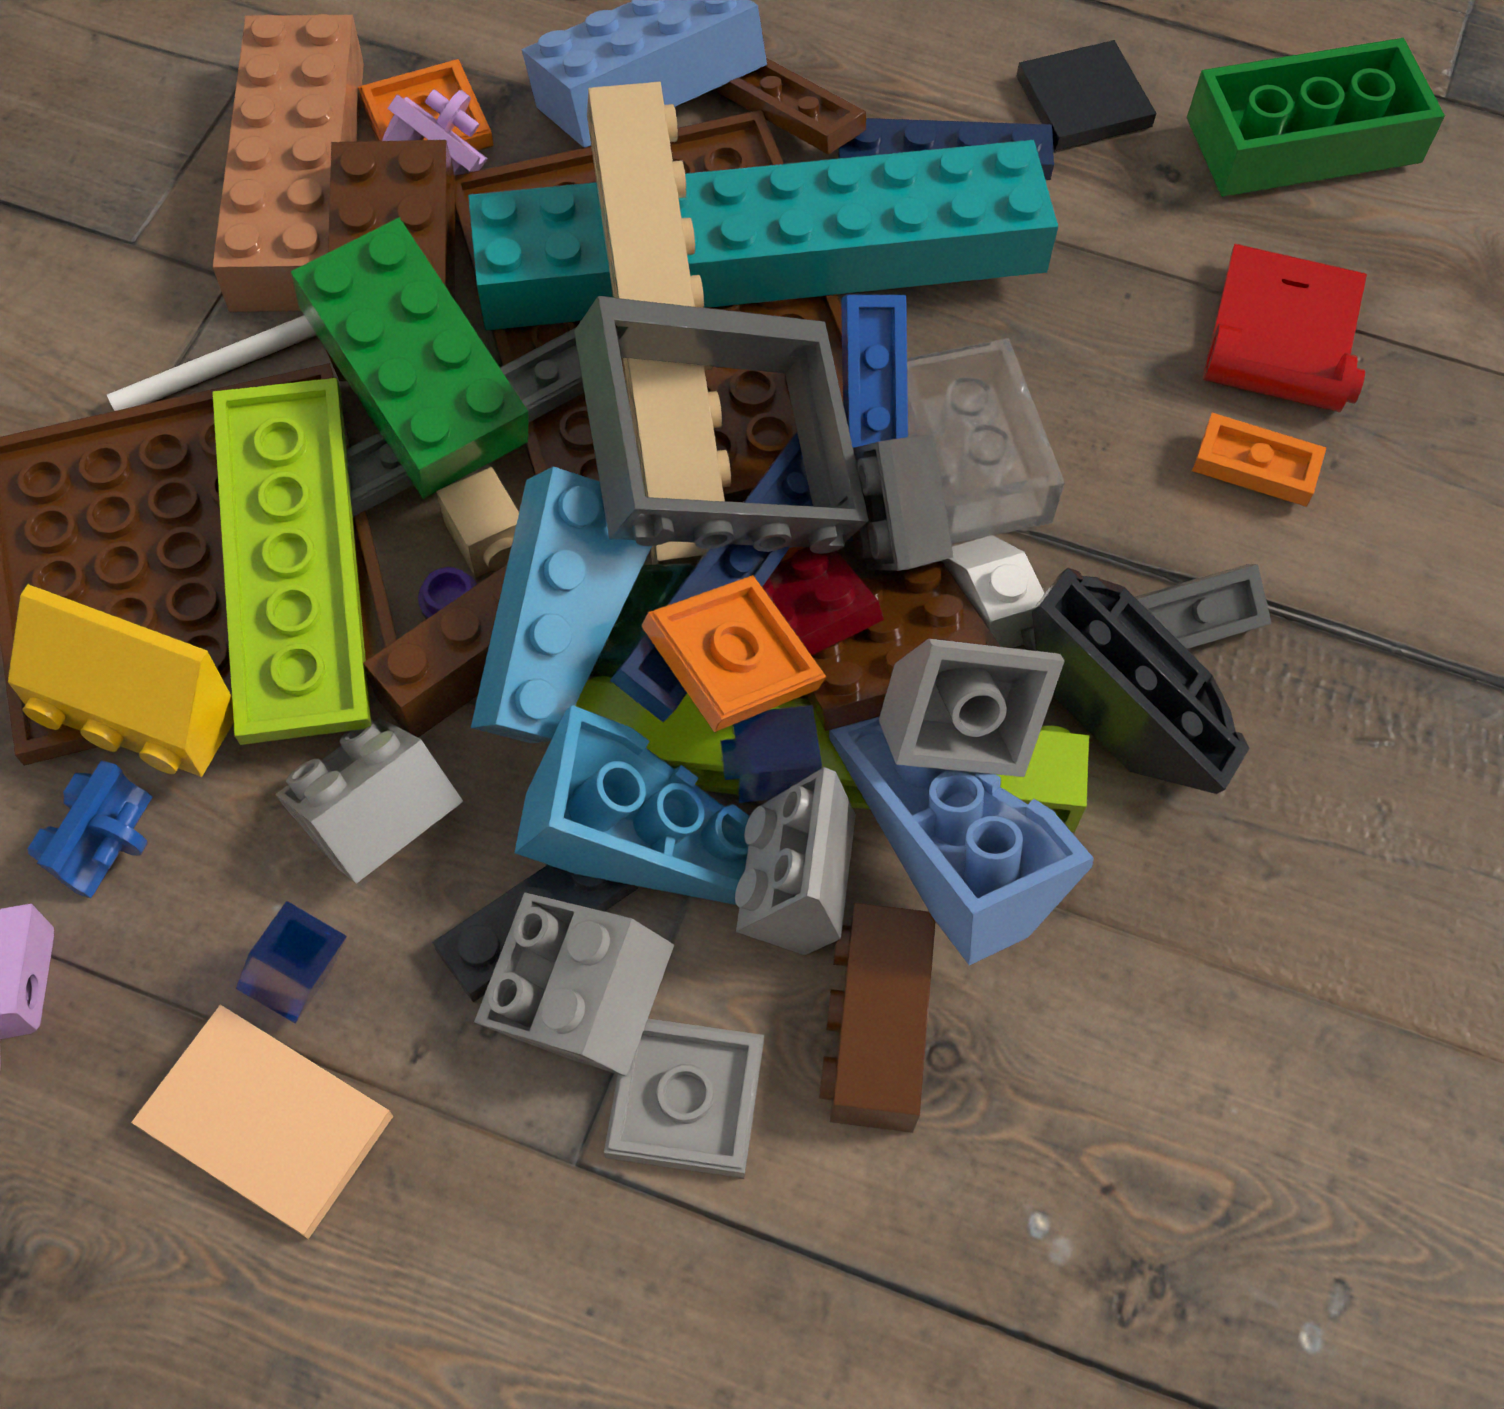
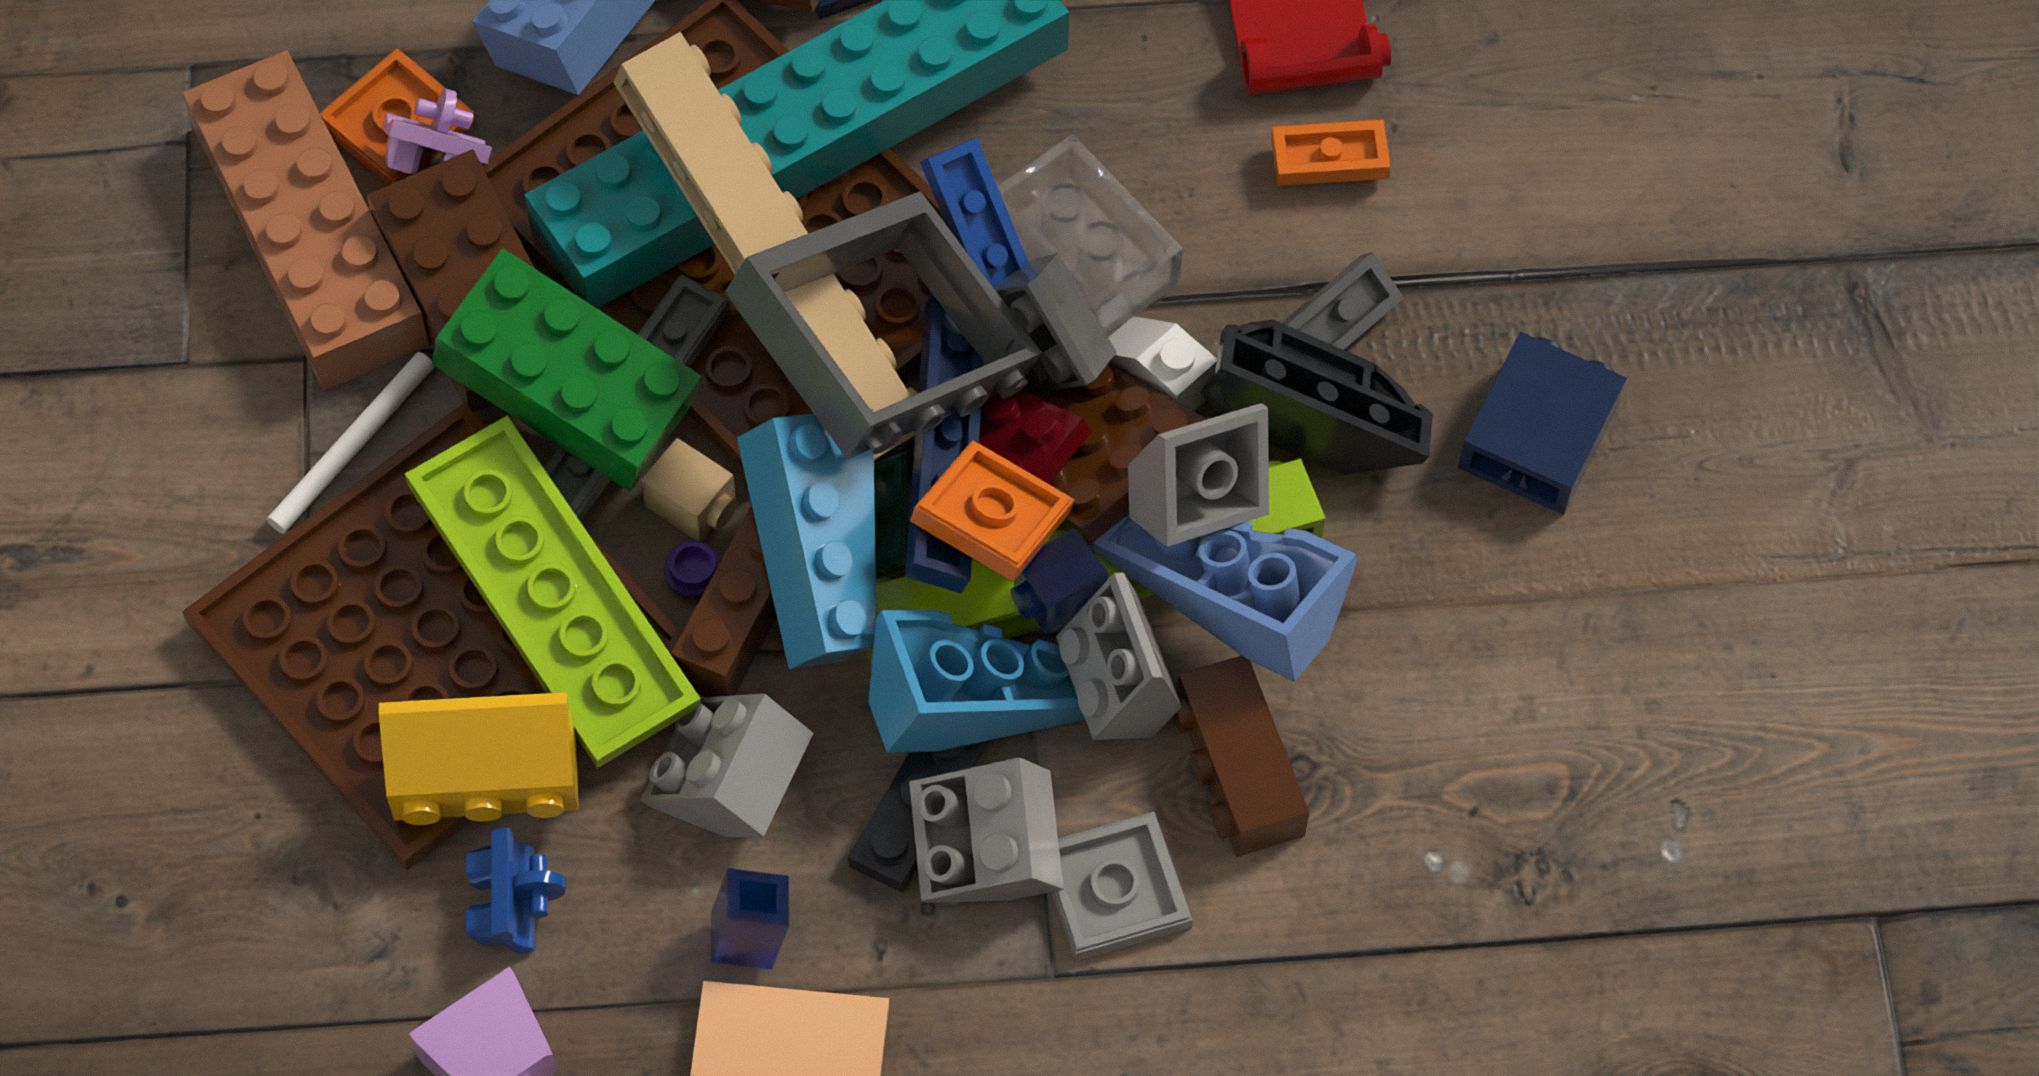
camera: 25 degrees left, 0 degrees up
none -> dark blue brick [1458,332,1627,515]

